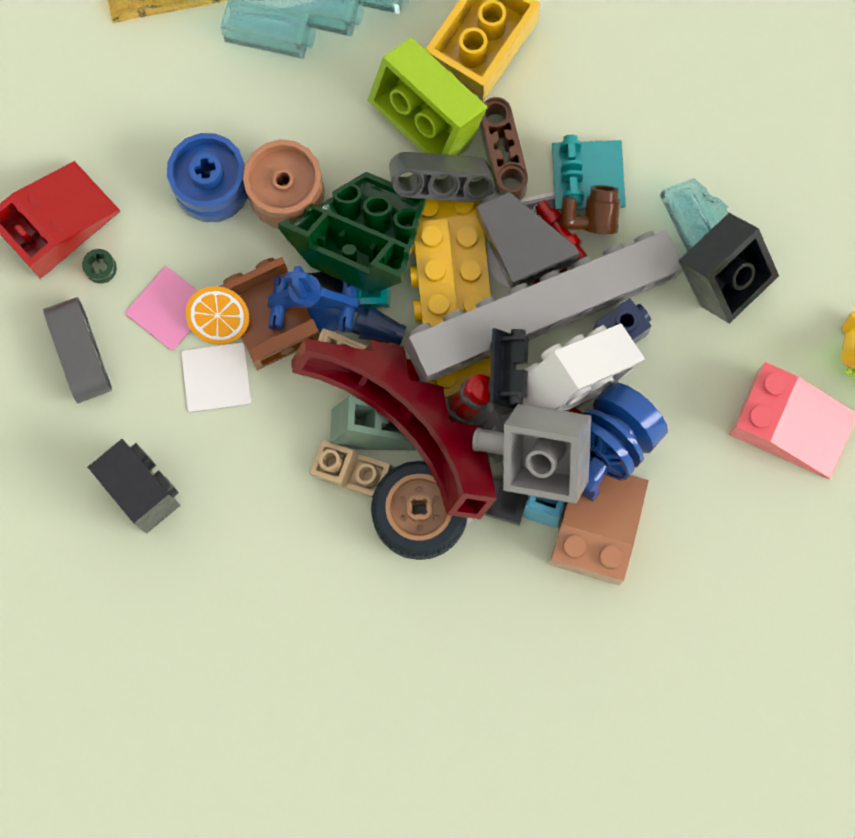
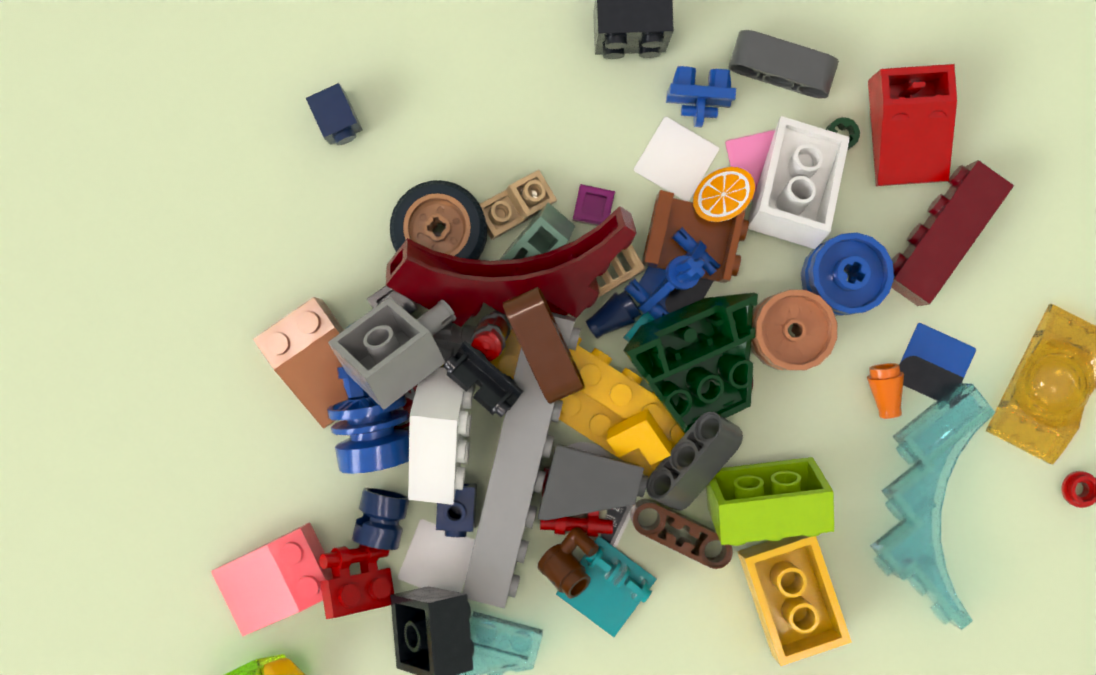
camera: 120 degrees right, 10 degrees up
none -> dark blue brick [306,83,363,145]
none -> red plate [319,544,394,619]
none -> dark blue wheel [352,488,409,550]
none -> white sticker [398,519,475,593]
none -> reddish brown beam [503,287,585,404]
none -> magenta tile [572,184,615,226]
none -> yellow piece [606,409,671,465]
none -> blue hips [666,66,736,128]
none -> white slope [748,116,850,249]
none -> orange cone [867,363,904,419]
none -> dark red brick [891,160,1014,306]
none -> sticker [899,323,976,406]

